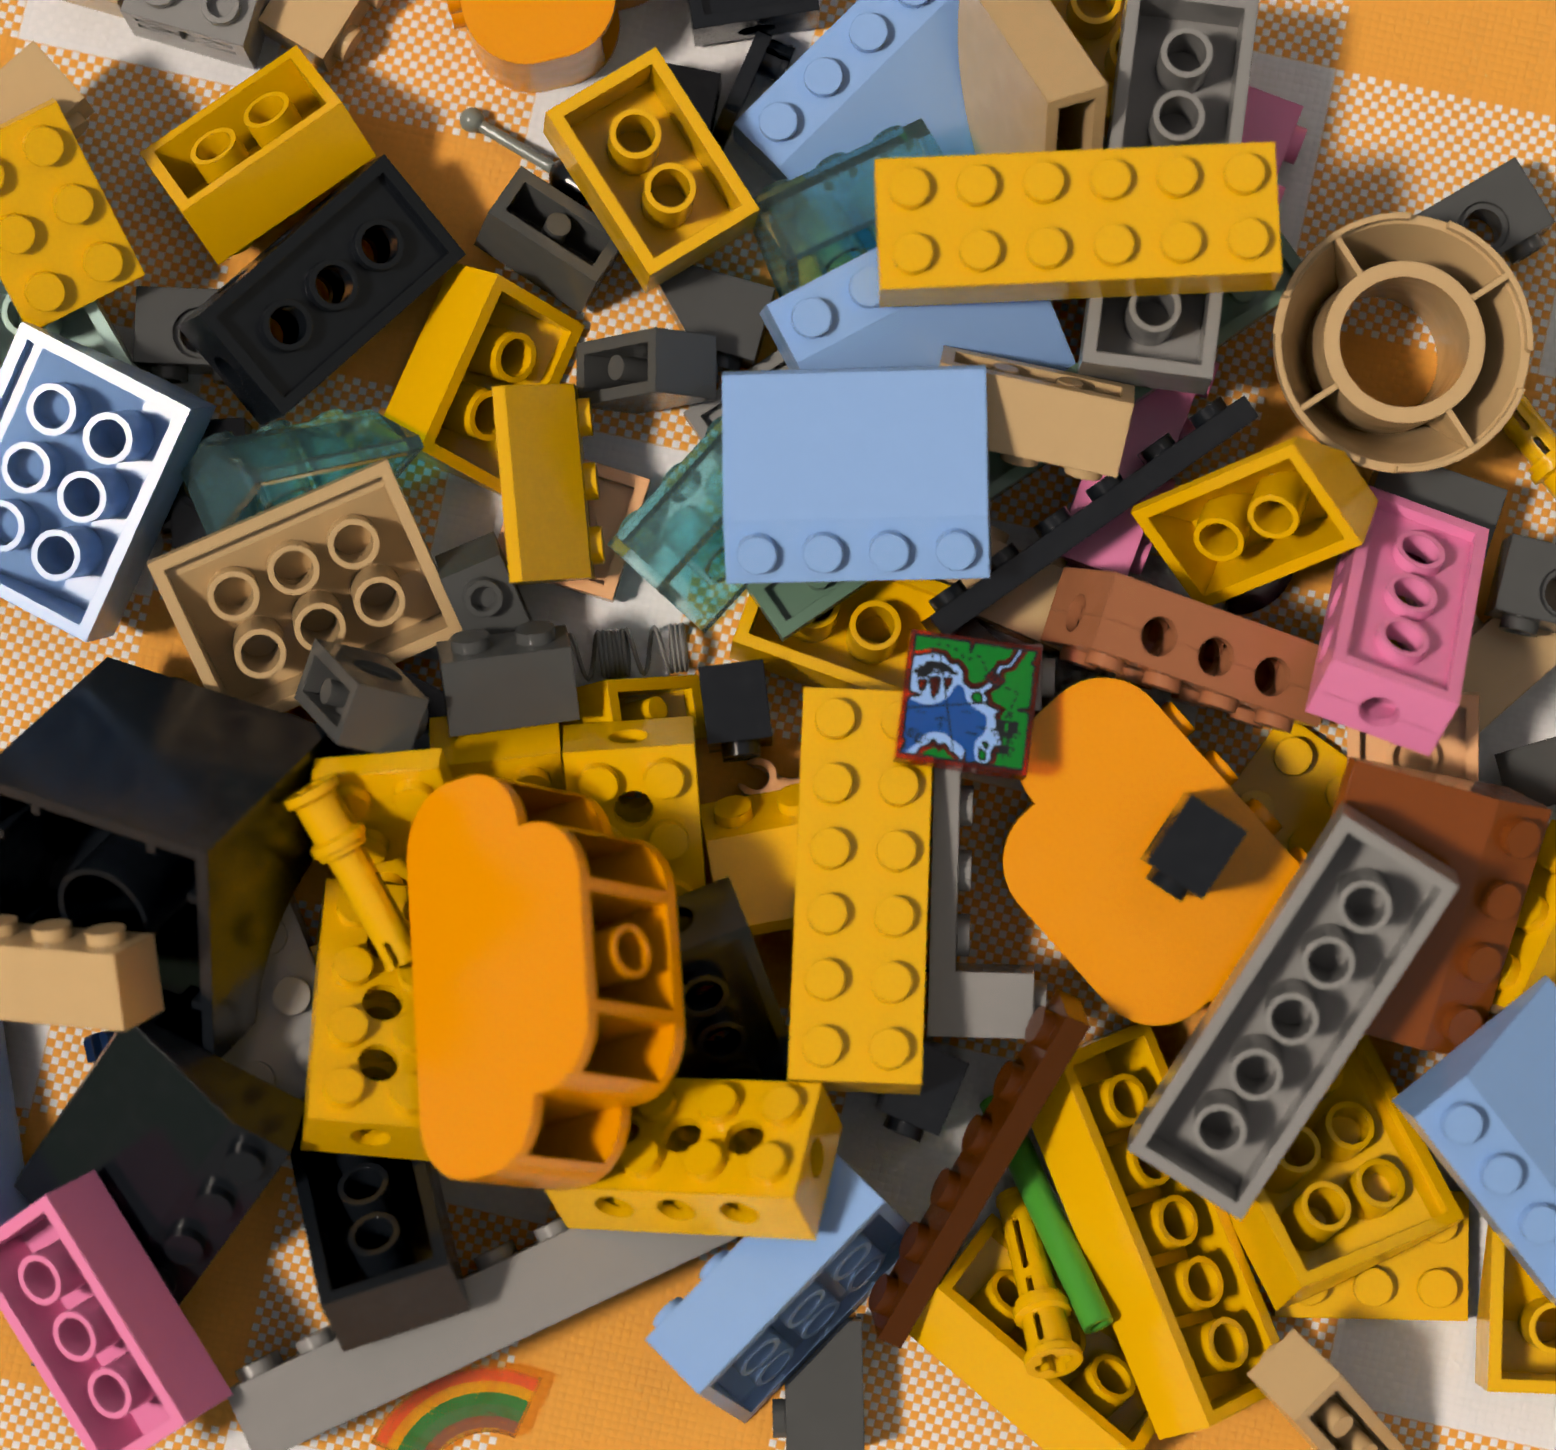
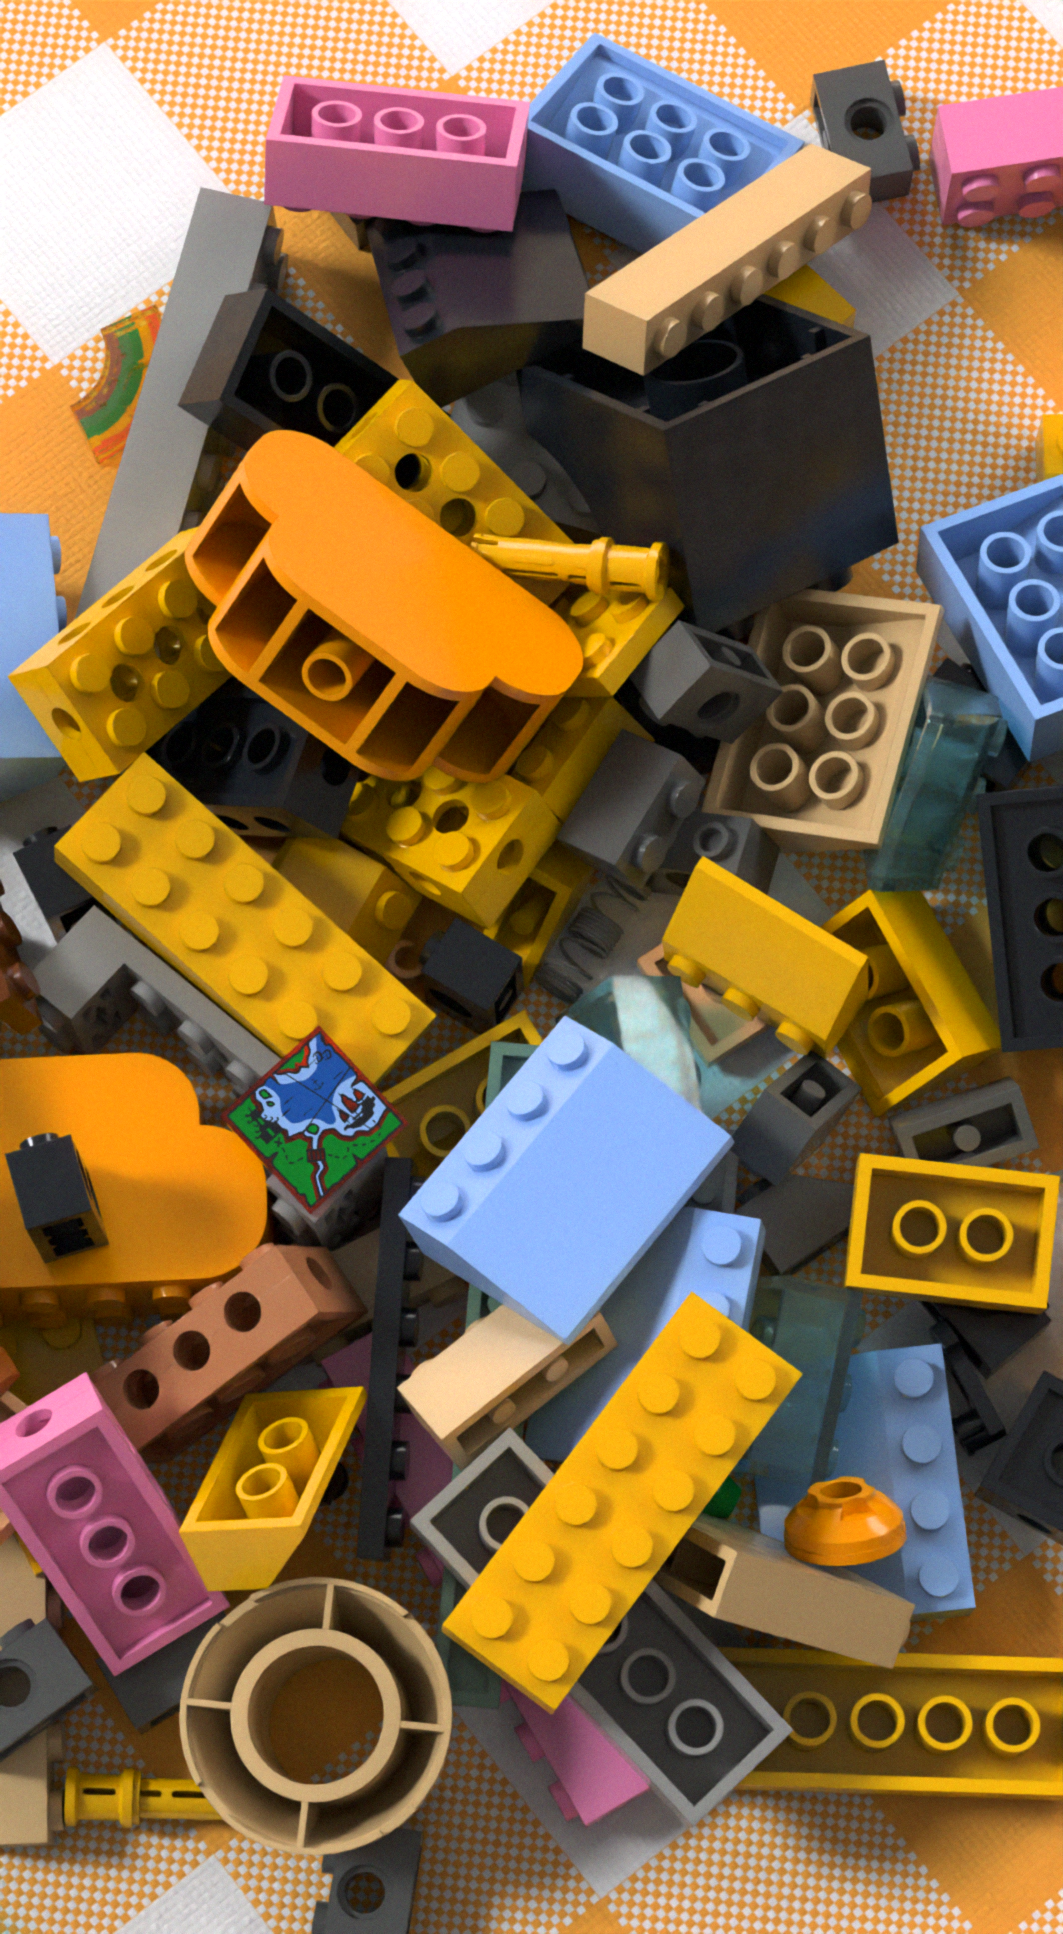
camera: 135 degrees right, 10 degrees down
none -> light orange piece [784,1476,907,1566]

